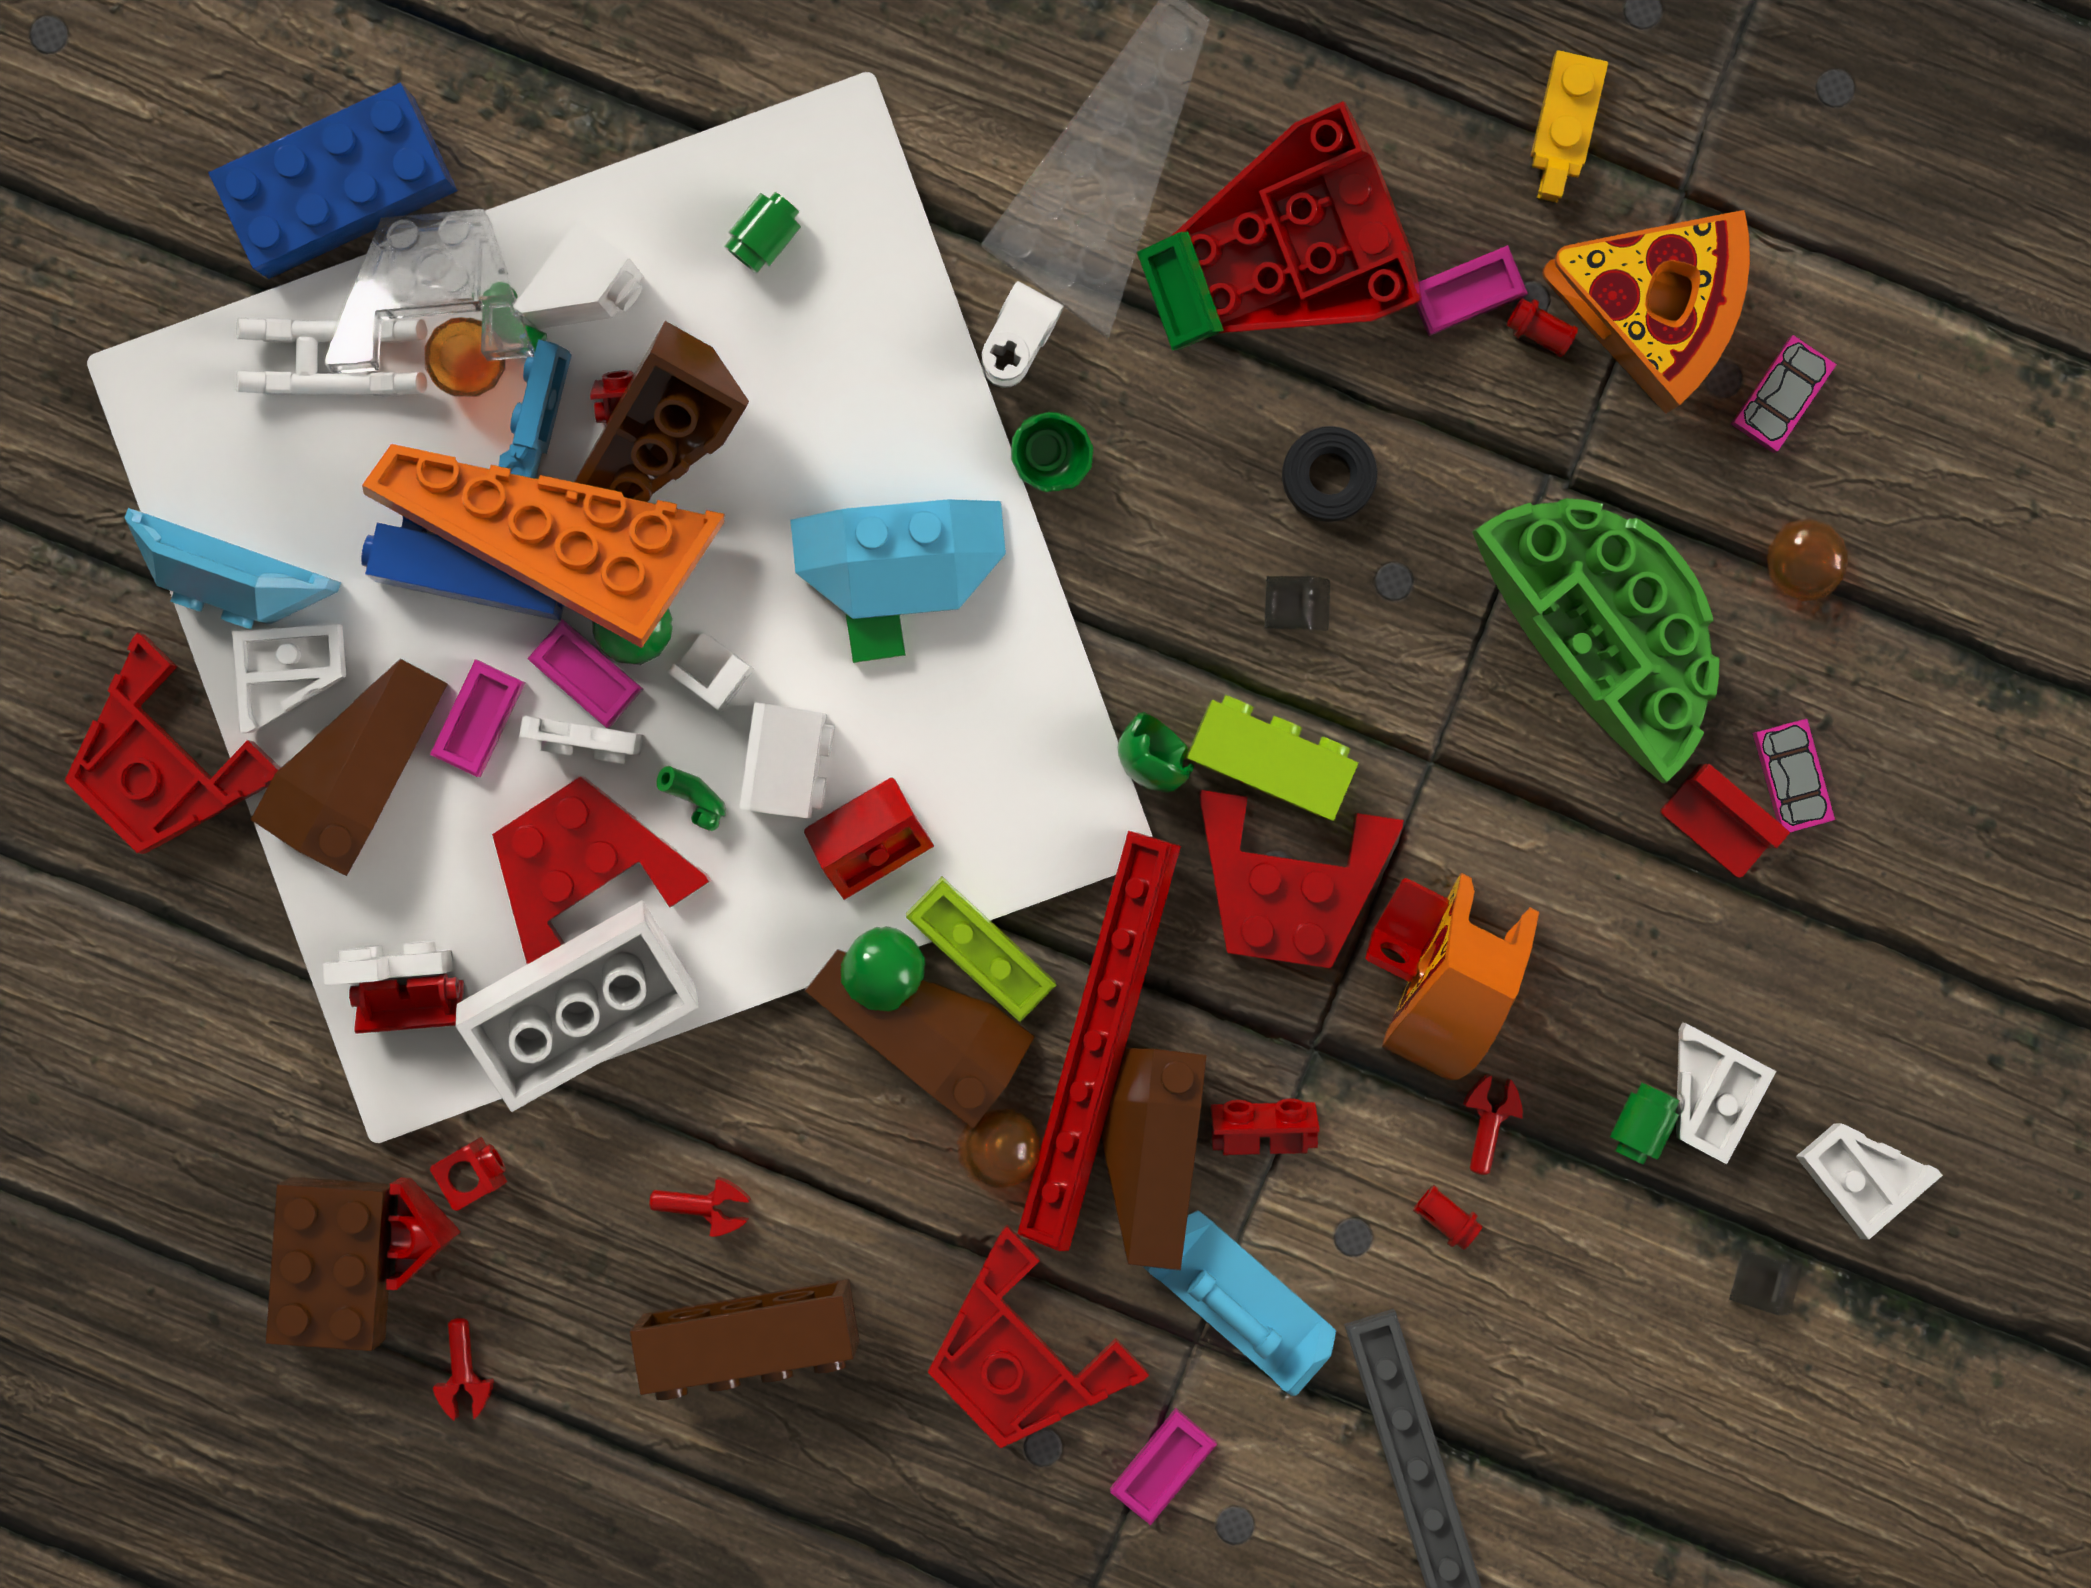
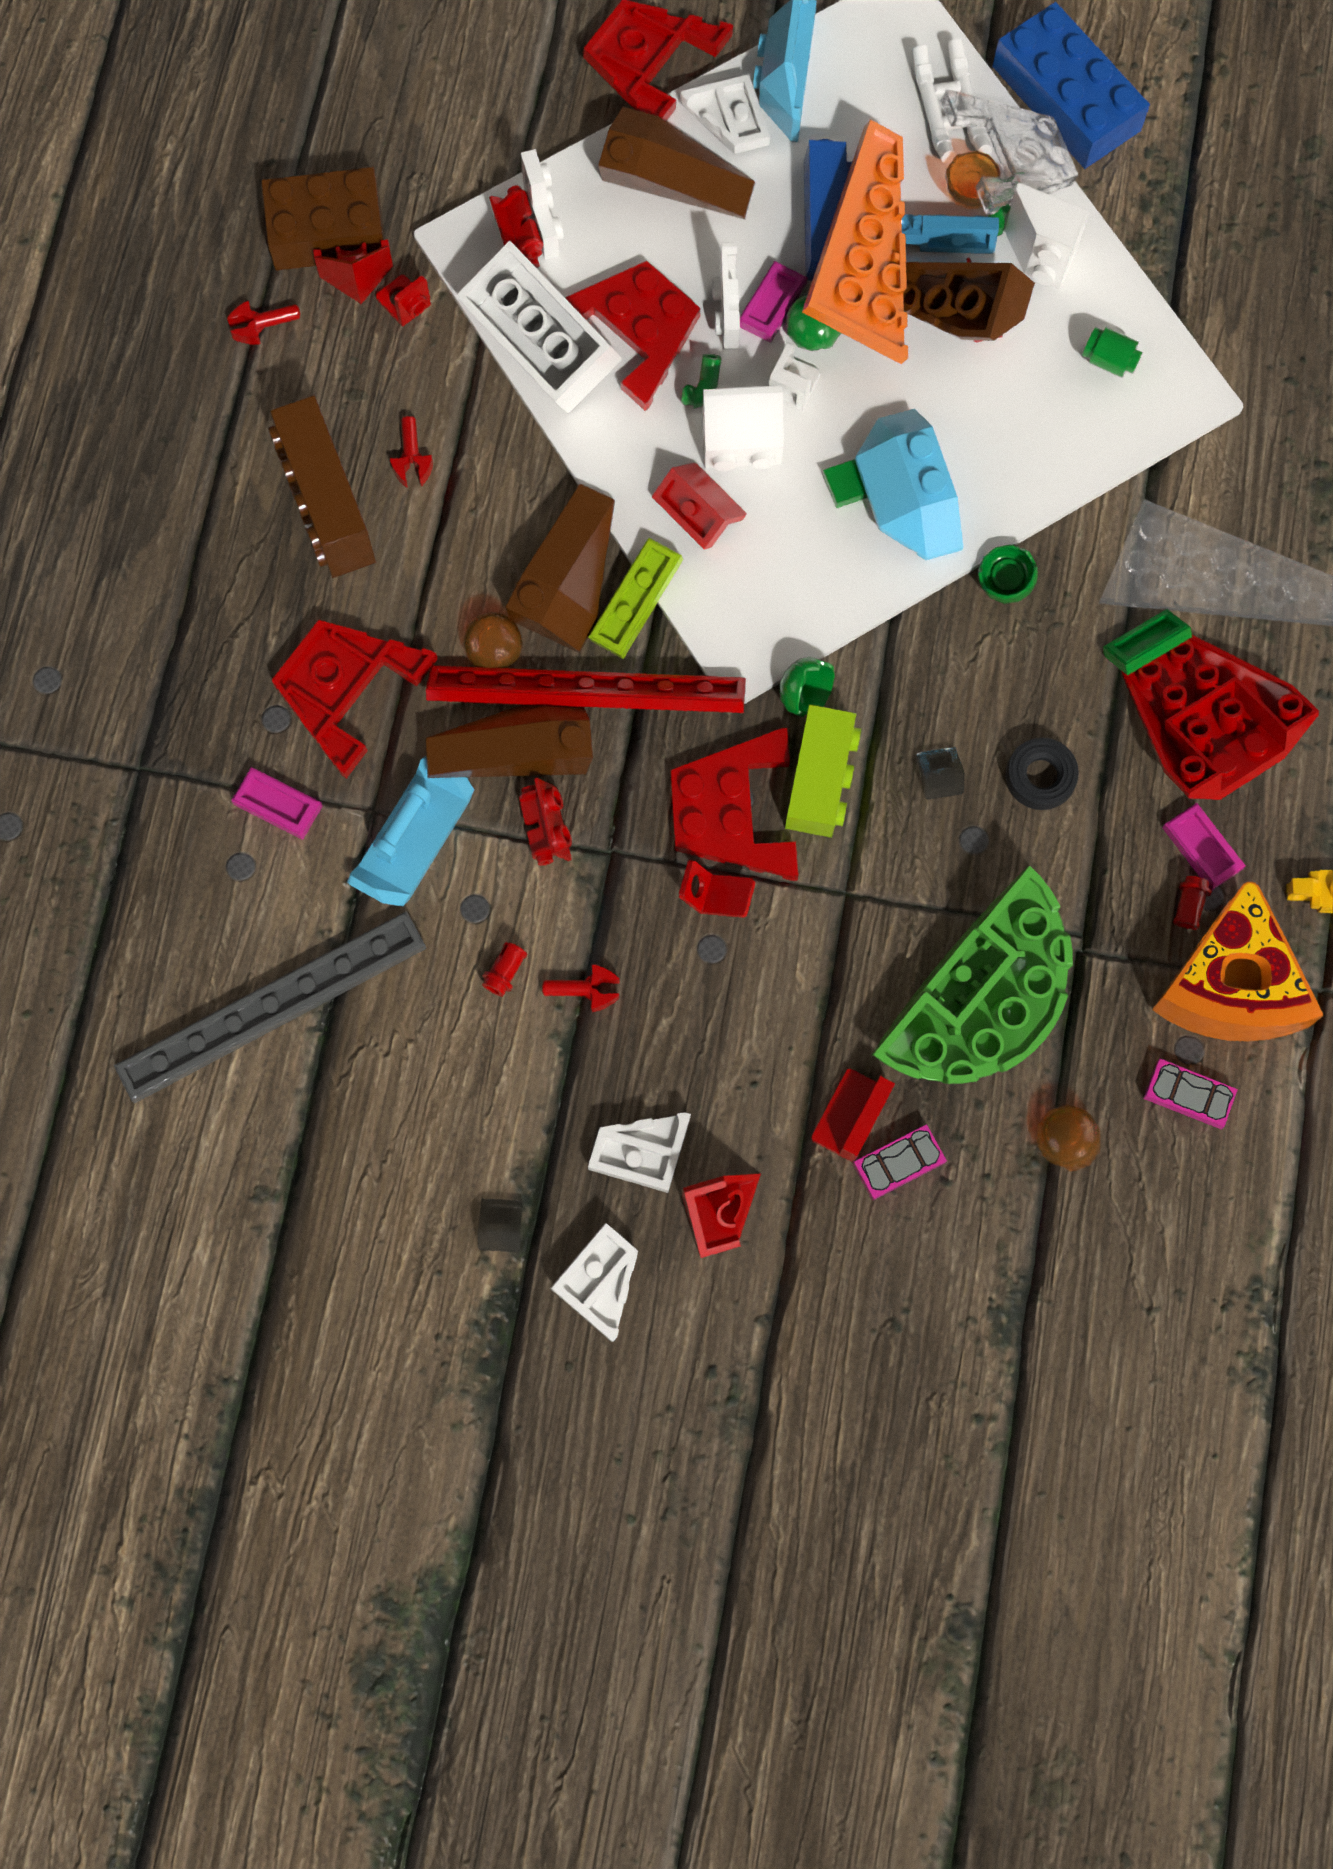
camera: 75 degrees right, 15 degrees down
dark pink tile [430,659,526,777] -> none
green hair [841,926,925,1011] -> none
white piece [981,281,1064,388] -> none
orange piece [1382,873,1539,1080] -> none
green brick [1610,1082,1680,1165] -> none
none -> red slope [682,1173,761,1258]

